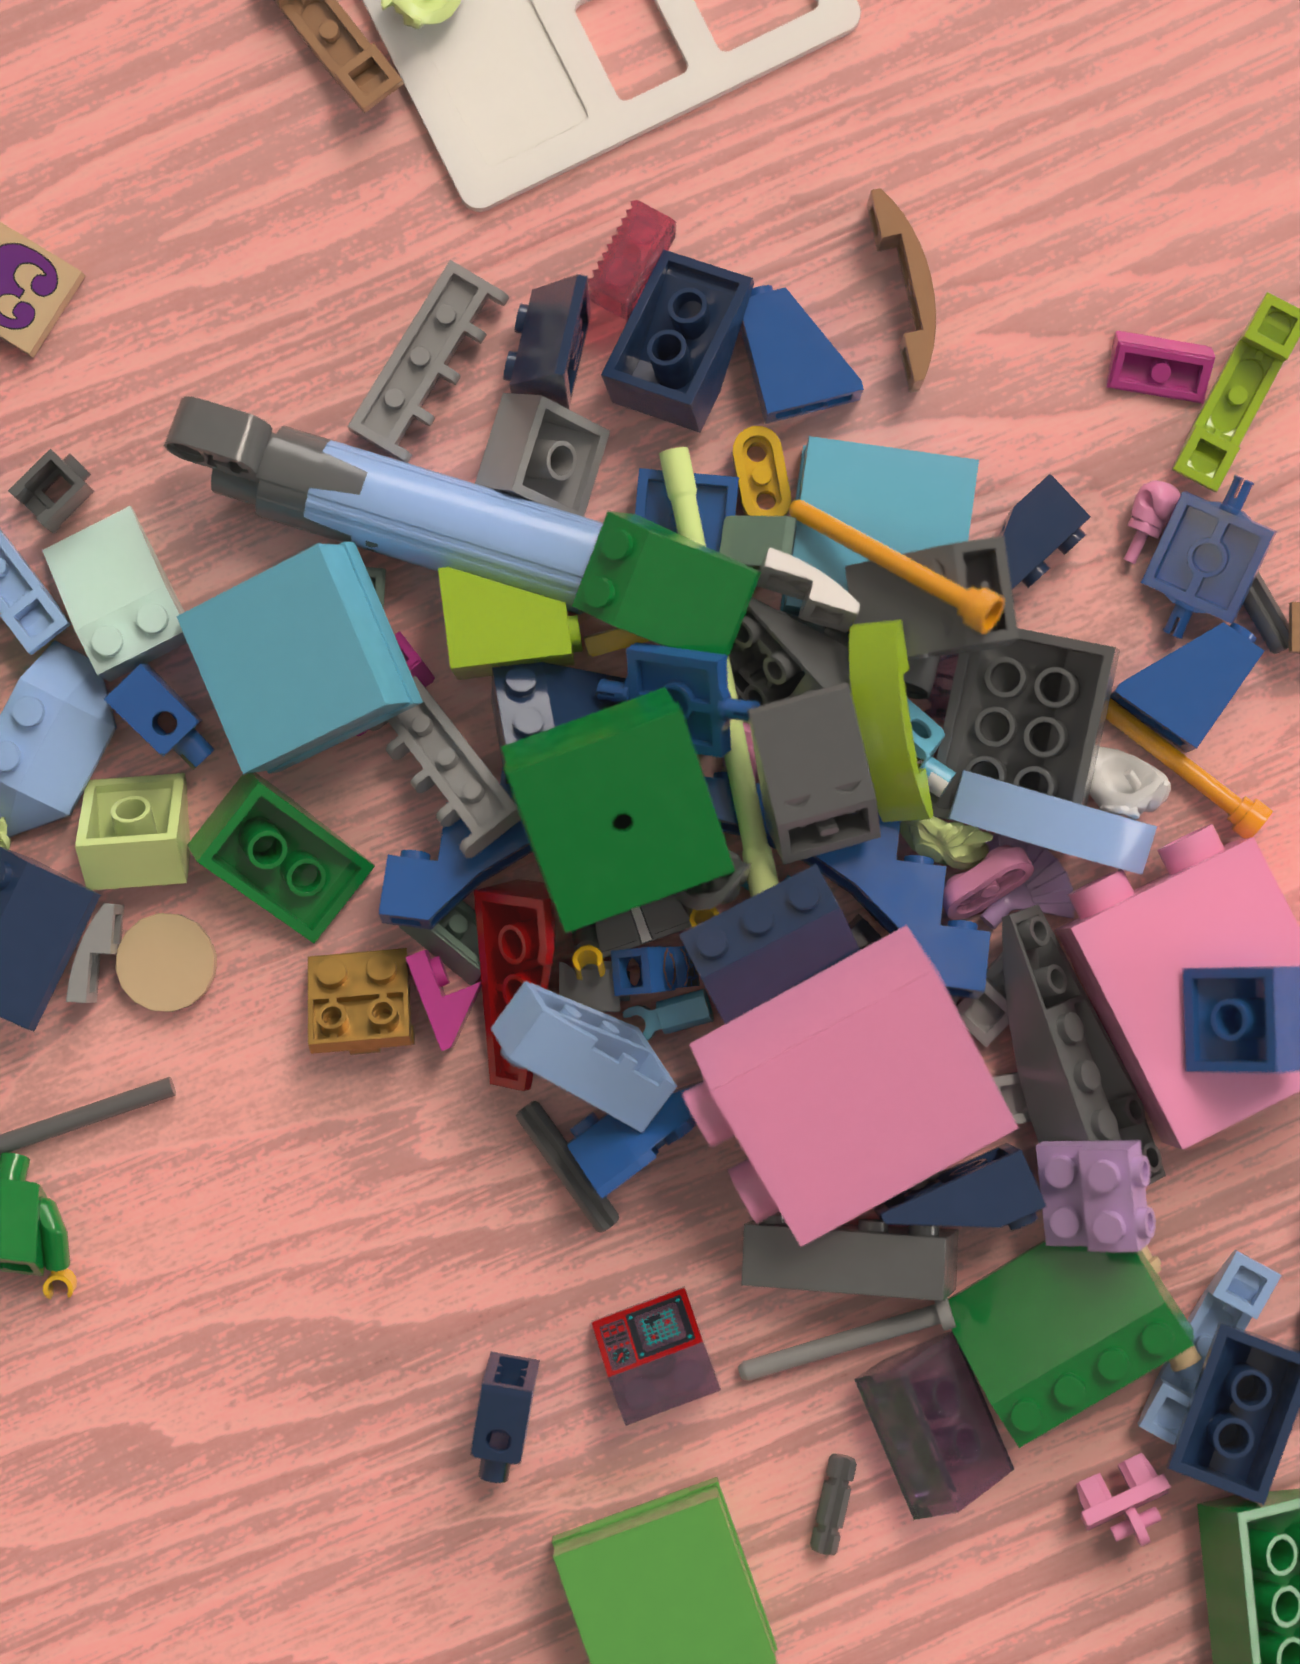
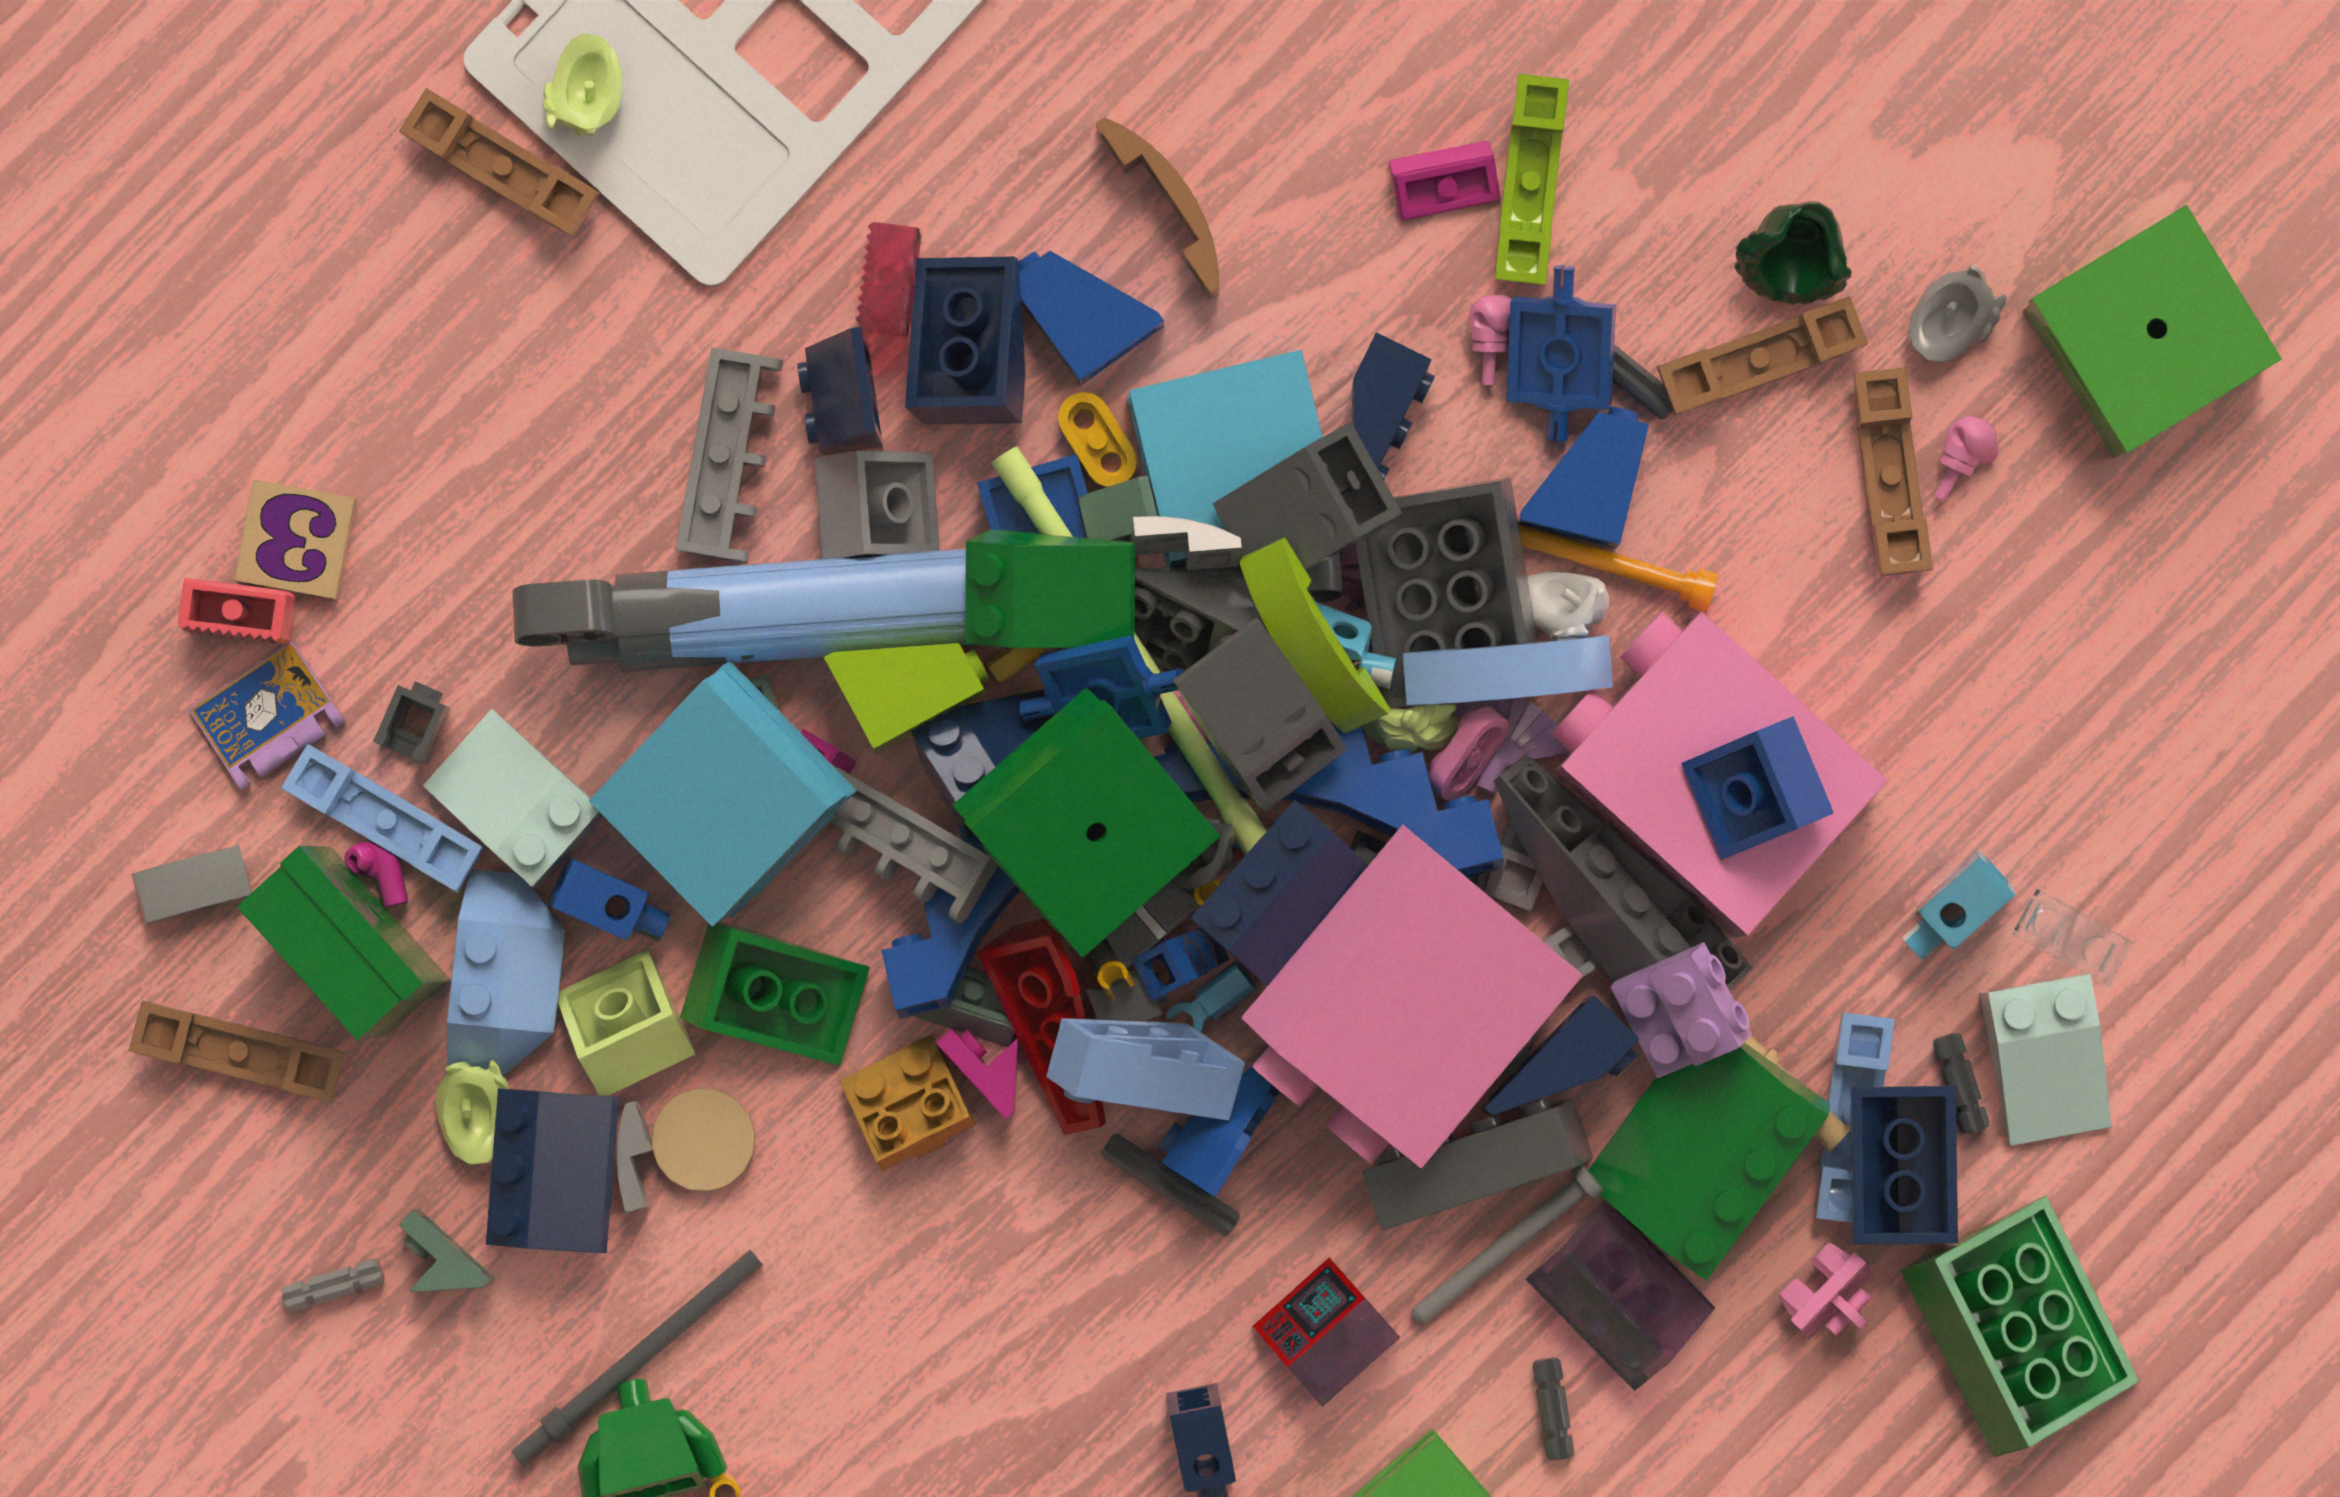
camera: 20 degrees left, 0 degrees up
light orange piece [789,500,1005,635] -> none

